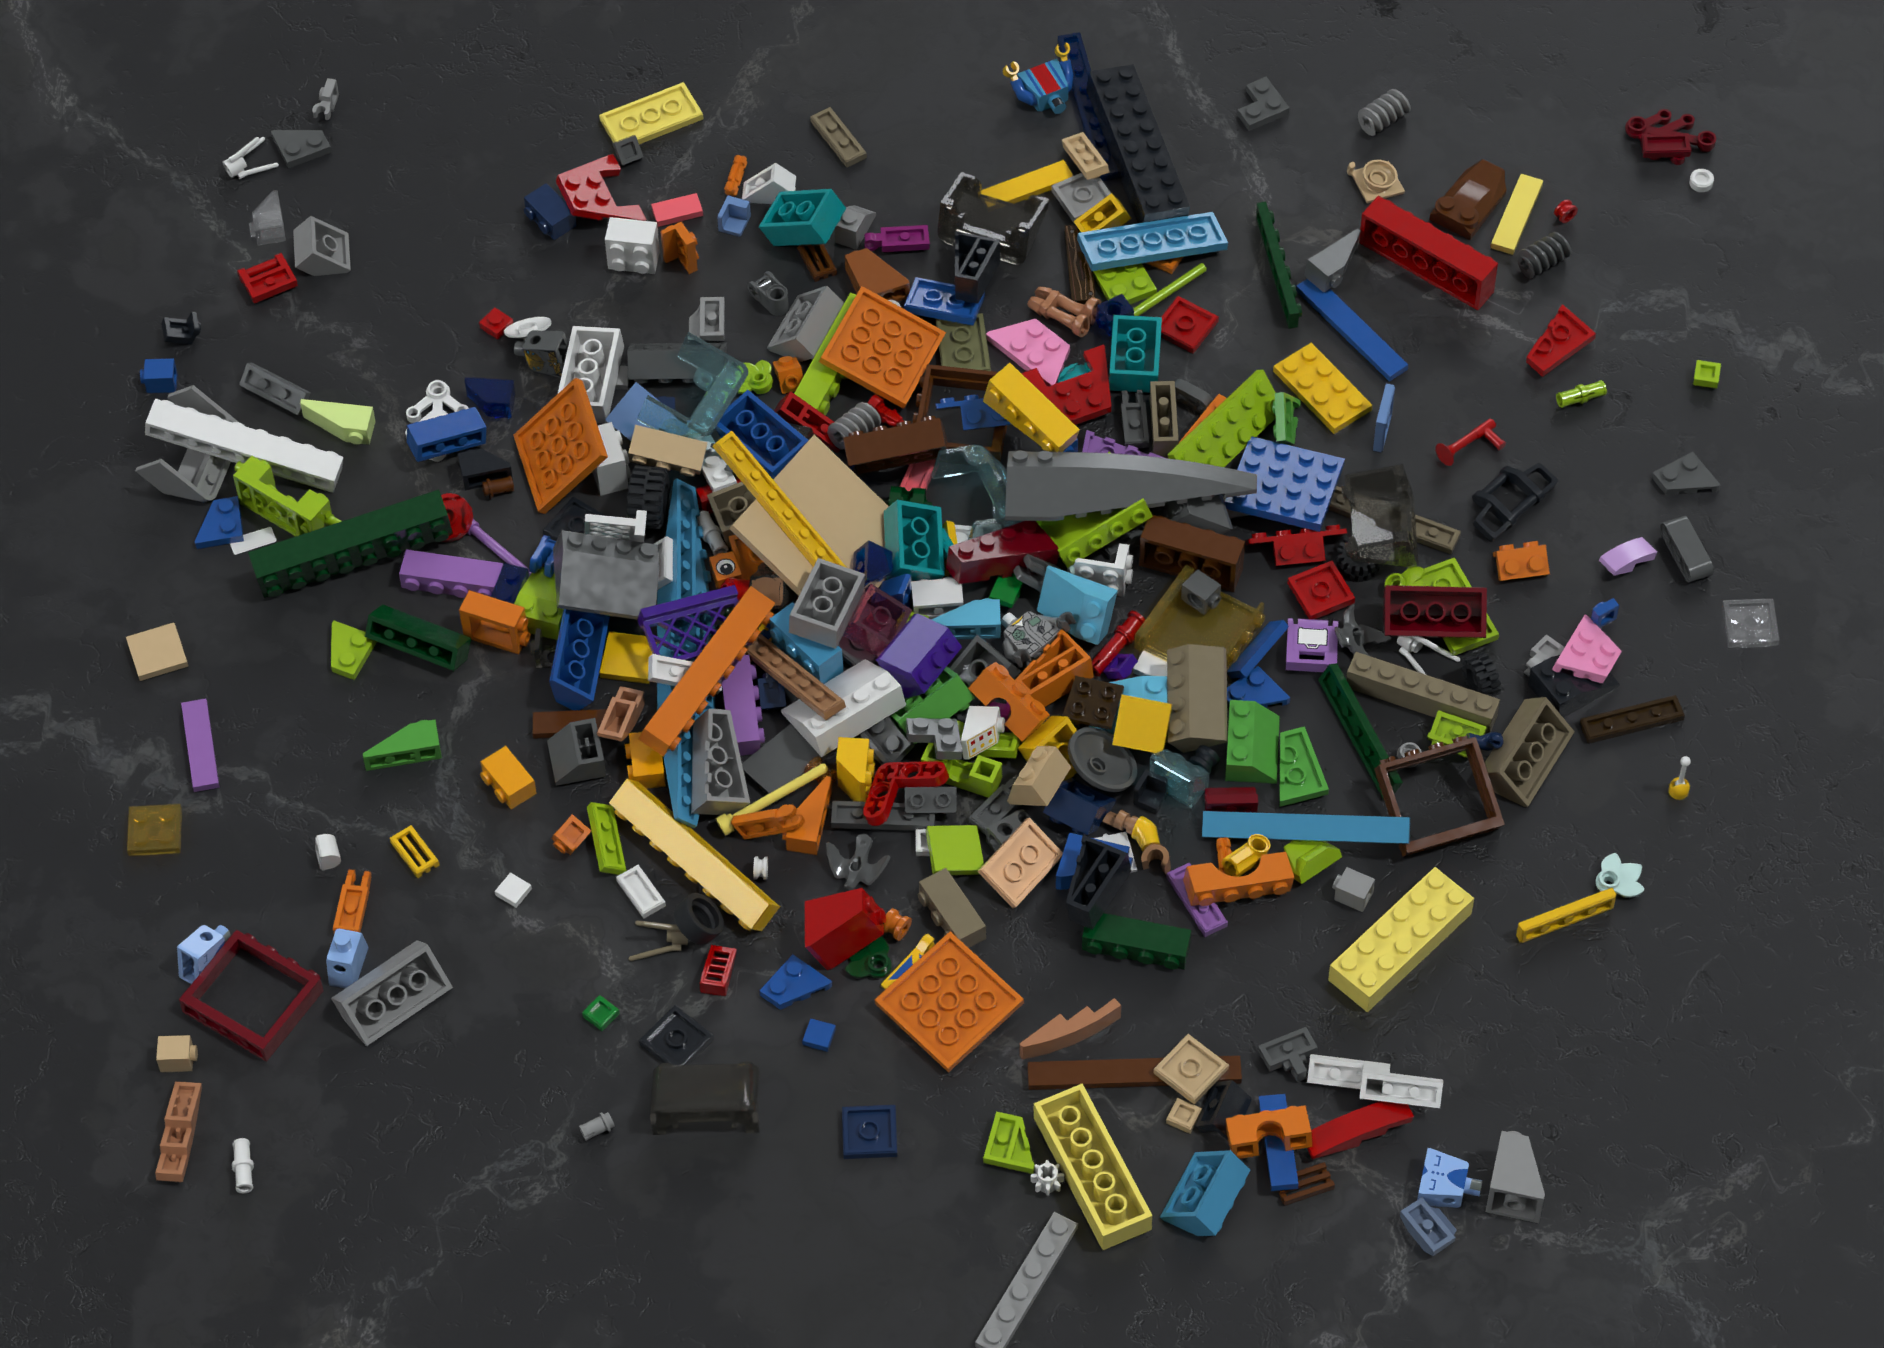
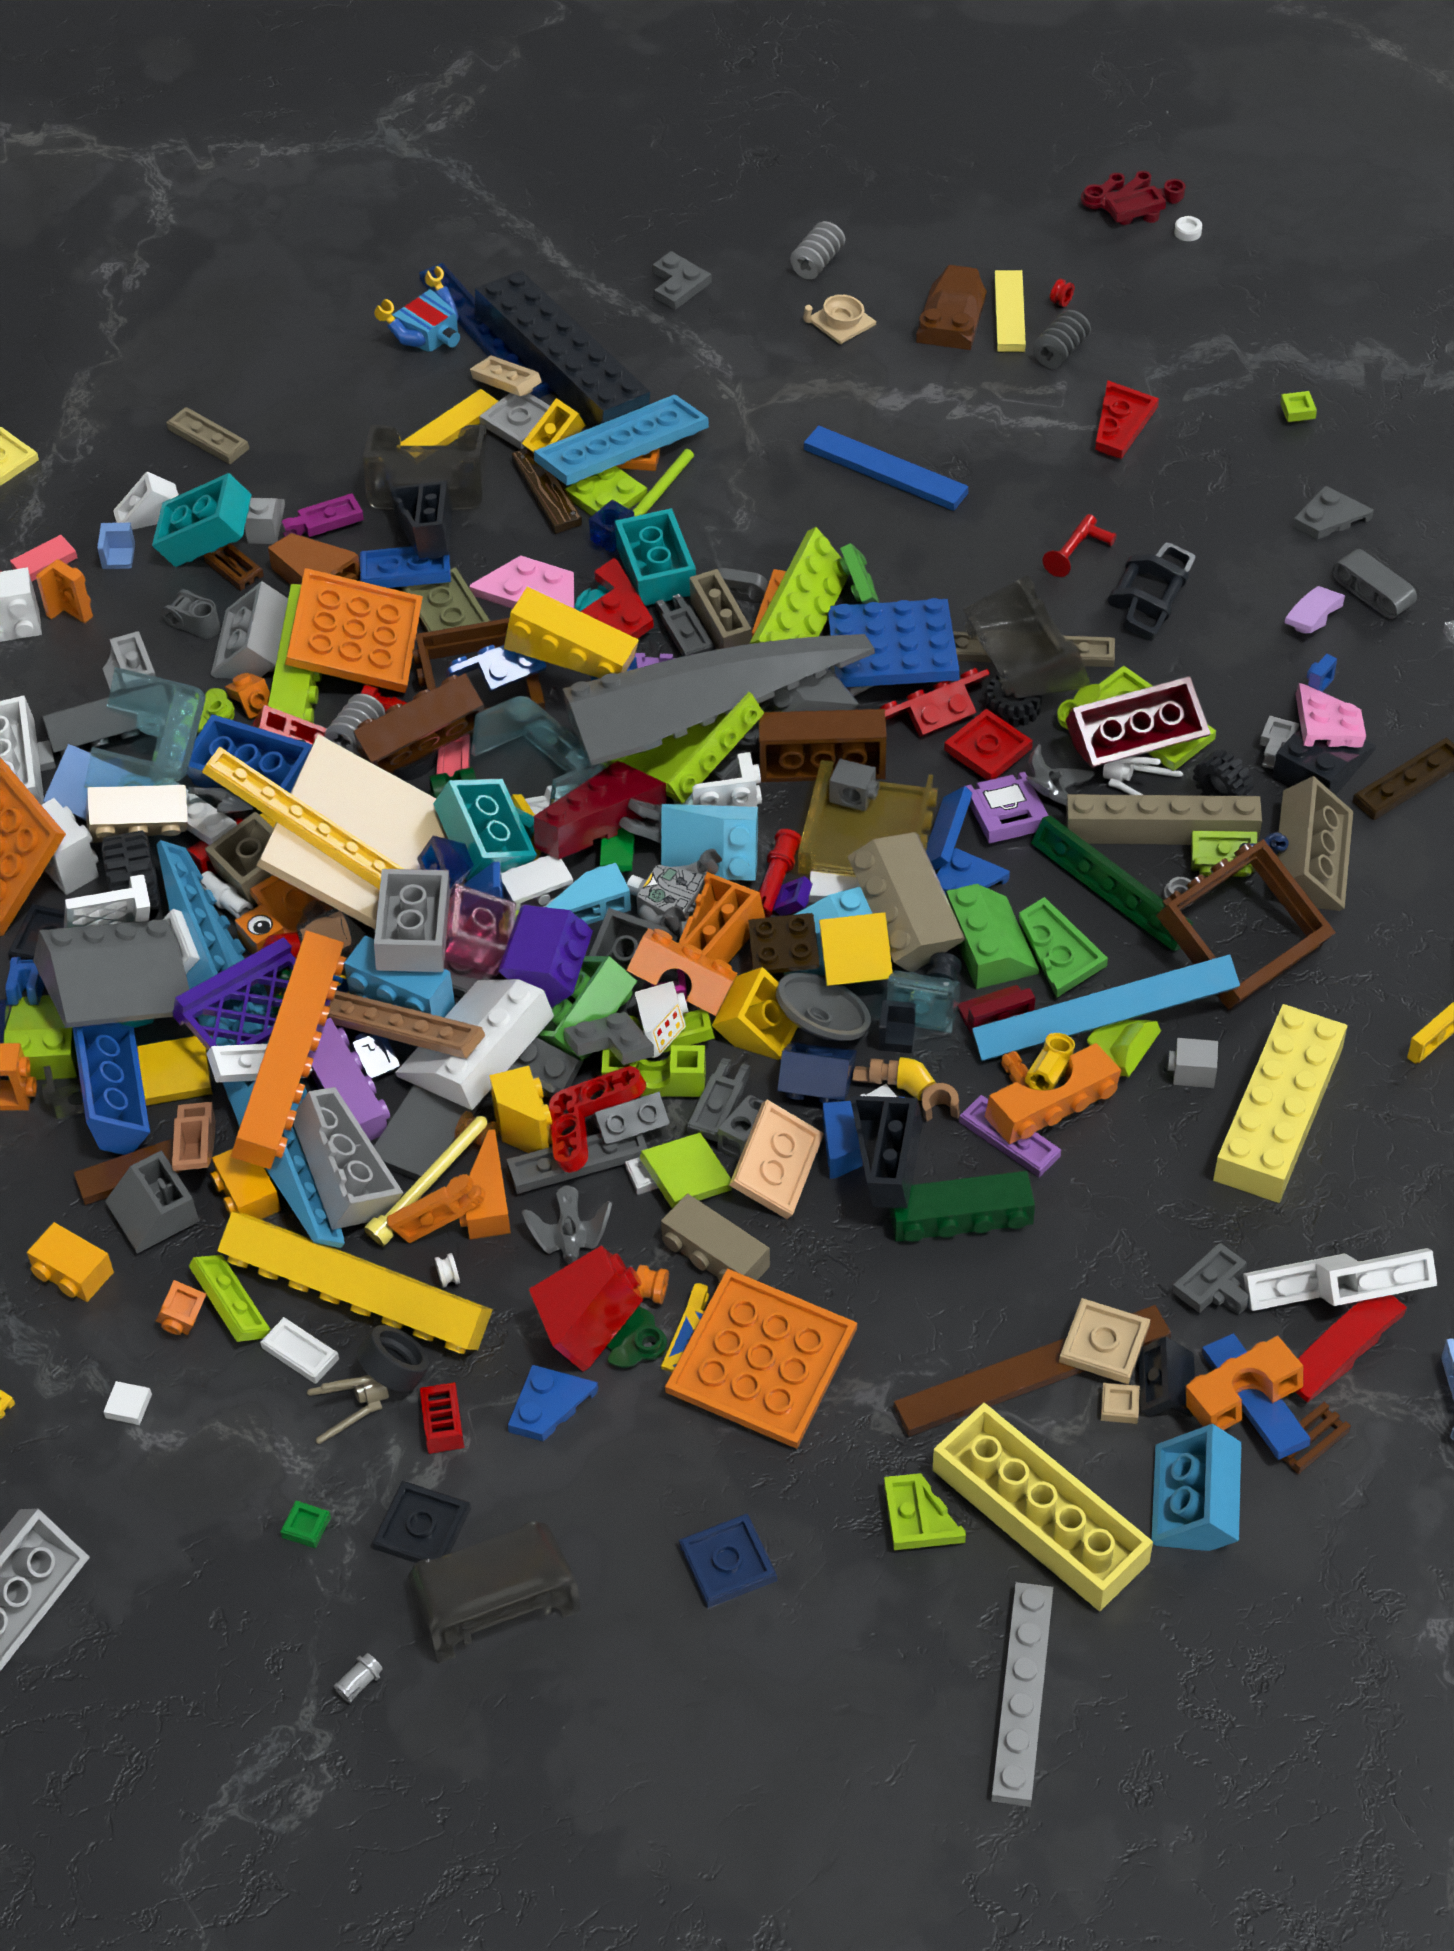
camera: 20 degrees left, 5 degrees down
orange axle [724,155,747,196] -> none
blue tile [802,1018,836,1052] -> none
tan slope [1007,746,1071,806] -> none
nougat slope [1020,998,1121,1060] -> none
nougat piece [1027,287,1101,337] -> none
white gear [1031,1160,1064,1196] -> none
red tile [1161,296,1219,354] -> none
dark green plate [1256,201,1302,329] -> none
yellow plate [1273,342,1372,434] -> none
slope [1304,228,1361,293] -> none
red brick [1359,195,1498,310] -> none
medium blue tile [1373,384,1395,452] -> none
orange bracket [1493,541,1550,581] -> none
lime pin [1556,380,1607,408] -> none

